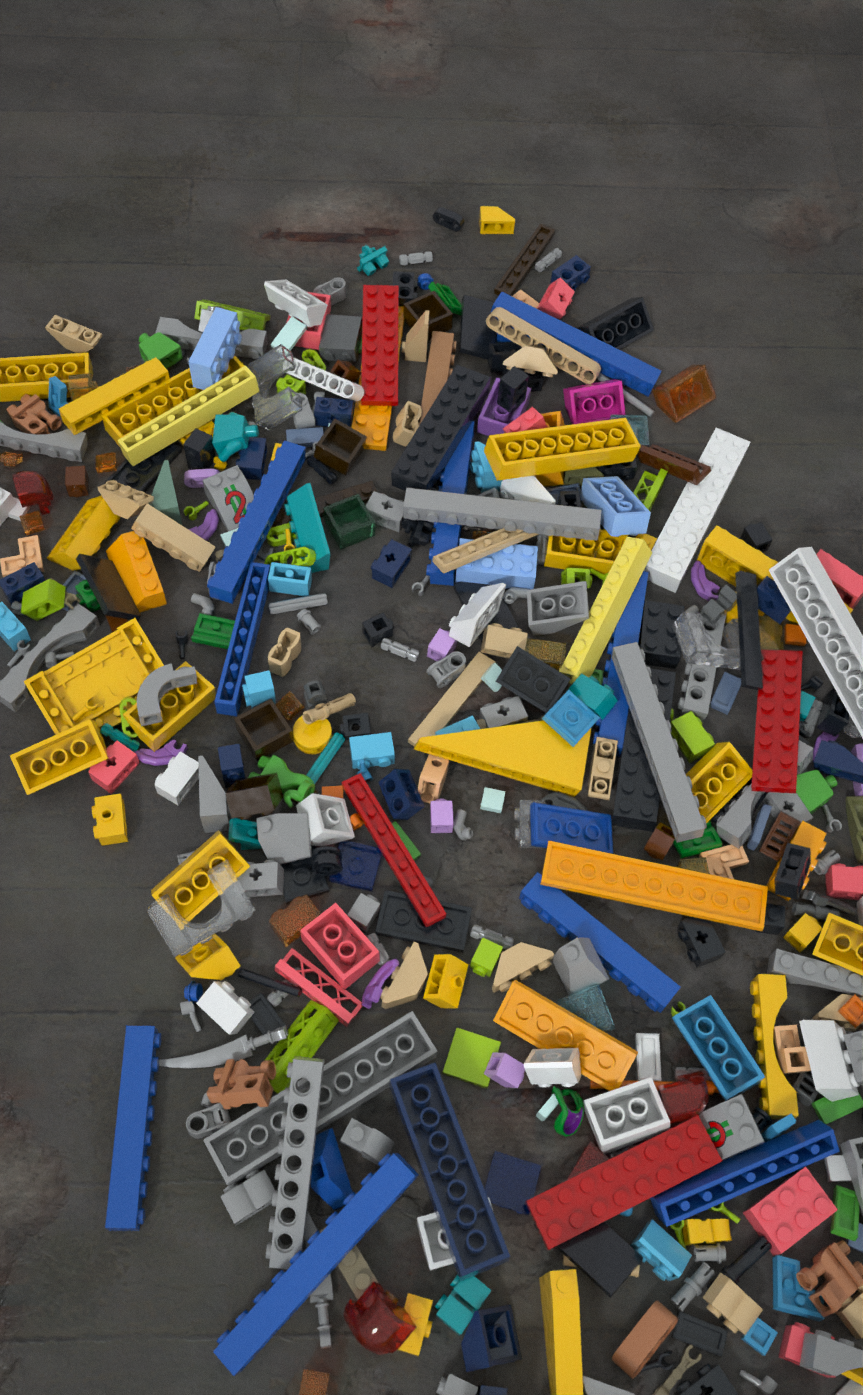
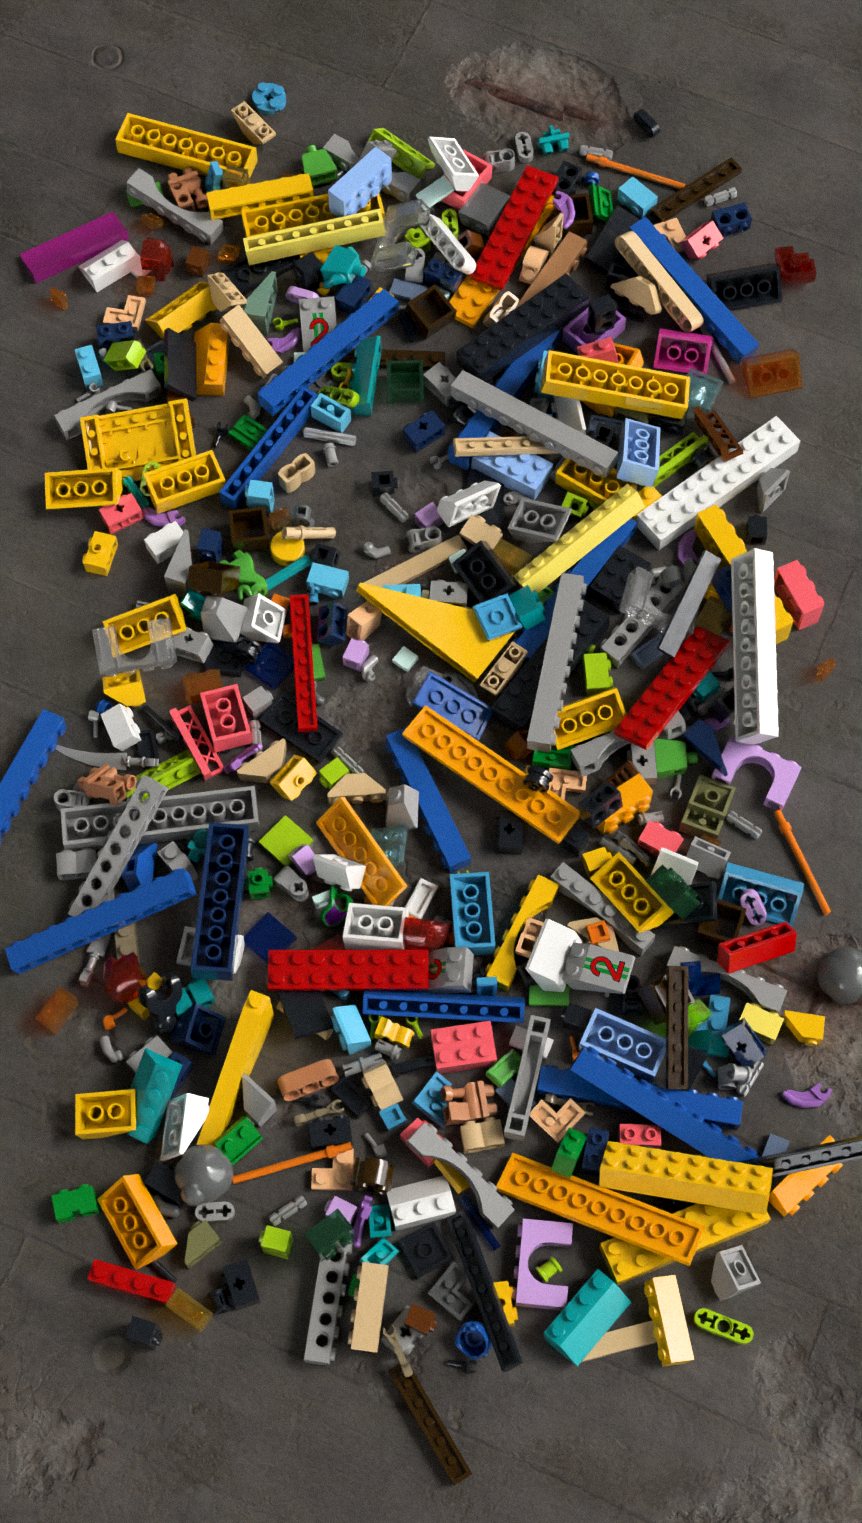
camera: 30 degrees right, 5 degrees up
light grey arch [137,663,197,726] -> none
yellow slope [479,206,515,234] -> none
sand blue tile [747,804,772,851] -> none
none -> orange hand [103,1007,128,1030]
none -> black piece [138,972,183,1034]
none -> teal hips [187,829,208,863]
none -> green brick [245,868,273,900]
none -> dark azure plate [252,82,286,115]
none -> light grey piece [273,865,309,902]
none -> light grey arm [363,542,391,559]
none -> light grey beam [515,132,533,163]
none -> light nougat brick [519,246,549,284]
none -> black wheel [523,766,553,793]
none -> medium lavender piece [553,191,575,229]
none -> orange bar [586,154,686,190]
none -> medium azure brick [617,177,658,219]
none -> black wheel [689,446,717,472]
none -> light grey slope [757,468,790,513]
none -> clear red brick [774,246,817,284]

